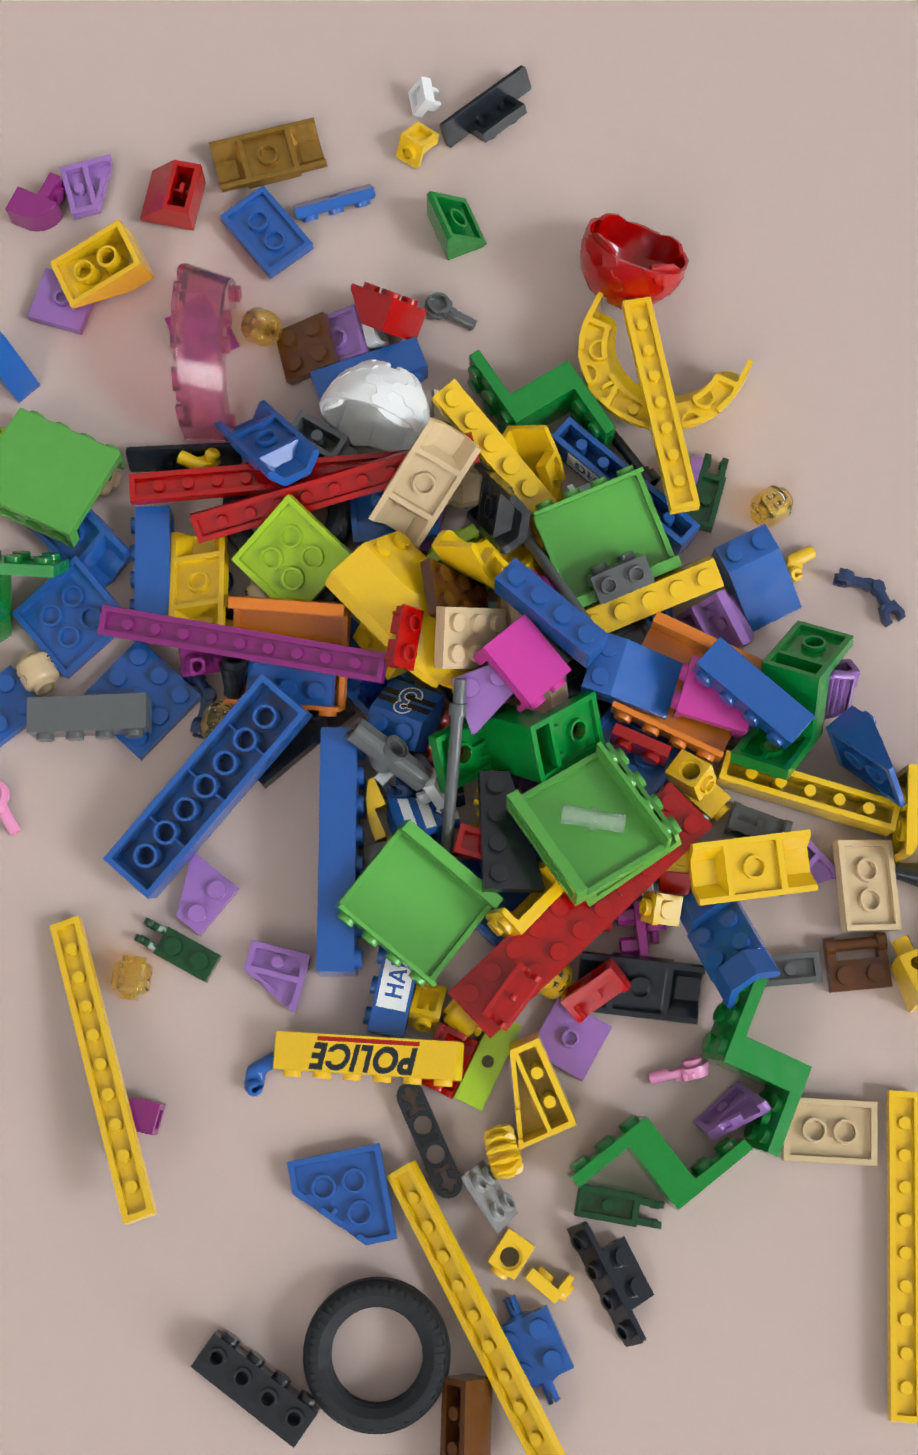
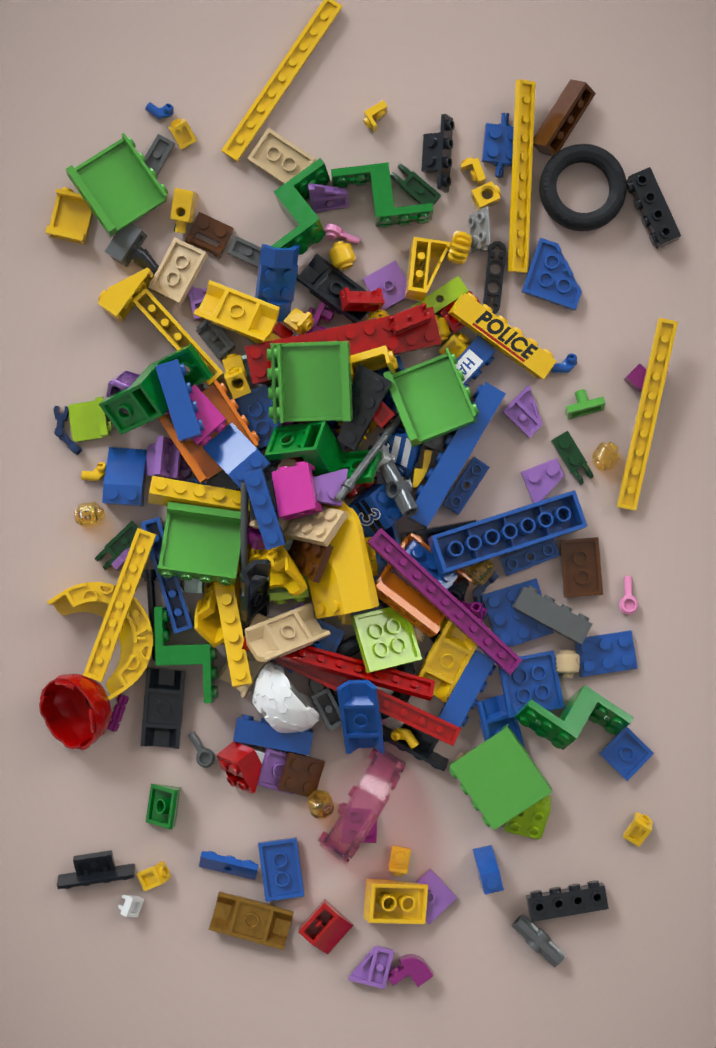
camera: 150 degrees left, 10 degrees up
red hinge [384,604,424,671] -> none
clear pin [560,804,626,834] -> none
dark grey bracket [584,550,655,604] -> none
red plate [610,723,672,767] -> none
blue slope [826,705,906,808] -> none
none -> lime bracket [68,396,113,442]
none -> magenta axle [107,694,129,732]
none -> black piece [140,668,186,749]
none -> yellow head [329,241,356,271]
none -> yellow bracket [363,100,388,132]
none -> yellow bracket [388,845,411,876]
none -> blue tile [443,457,490,515]
none -> blue tile [500,539,560,576]
none -> reddish brown plate [559,537,603,598]
none -> bright green tile [565,389,606,420]

